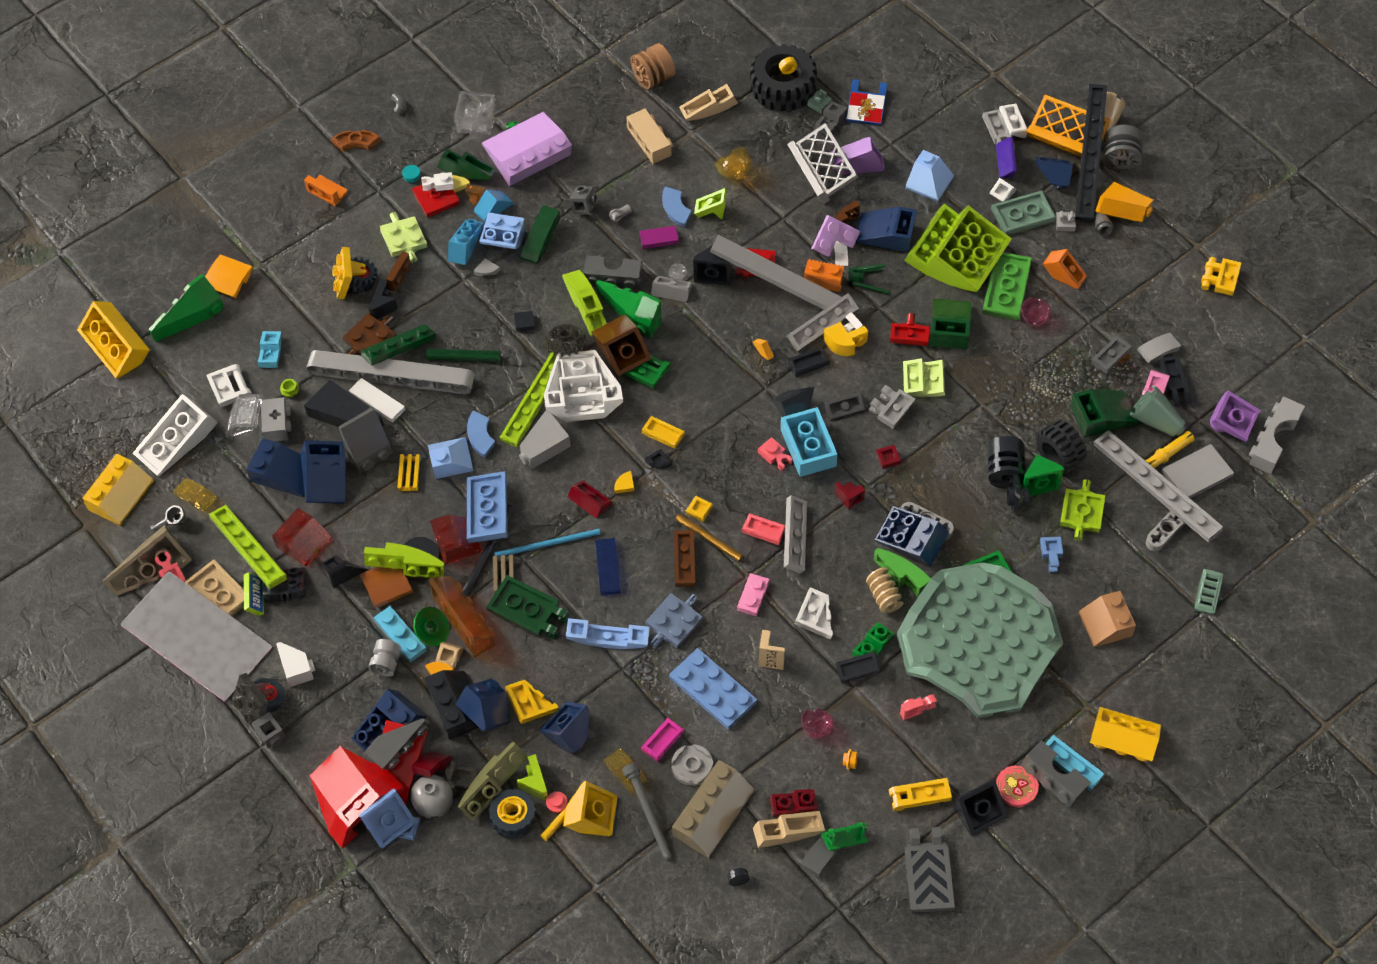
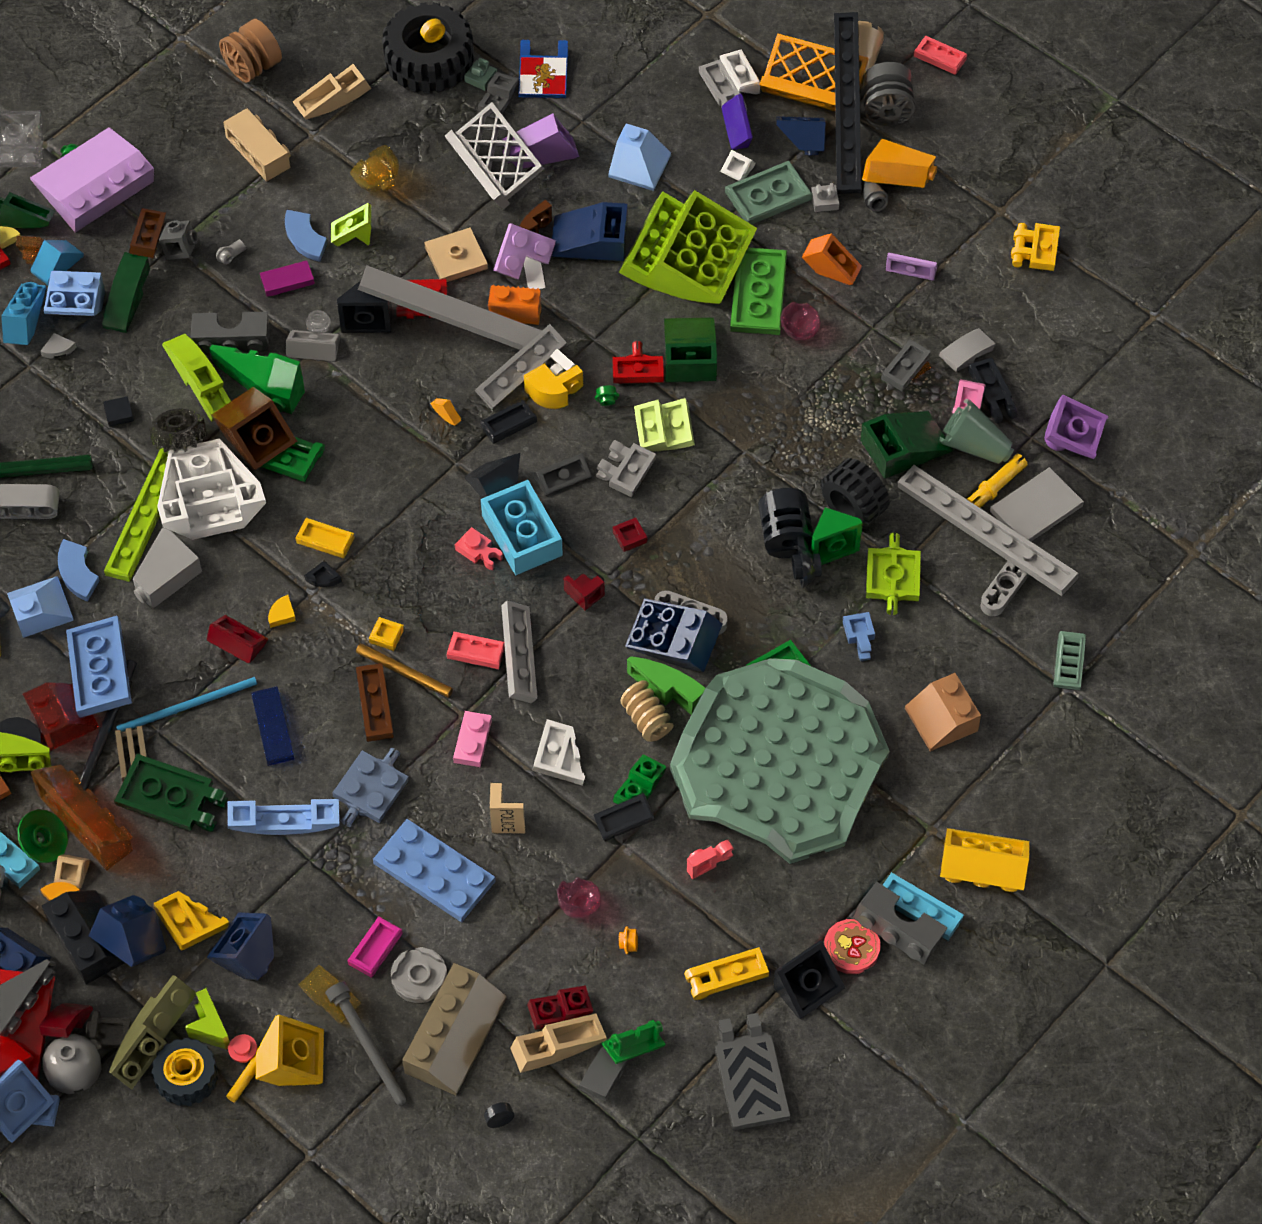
camera: 10 degrees left, 0 degrees up
dark green plant [848,264,890,295] -> none
light grey arch [1249,397,1305,474] -> none
none -> reddish brown plate [129,208,166,258]
none -> tan plate [424,228,488,282]
none -> green plate [594,385,619,406]
none -> lavender slope [886,253,938,281]
none -> coral plate [914,36,967,75]

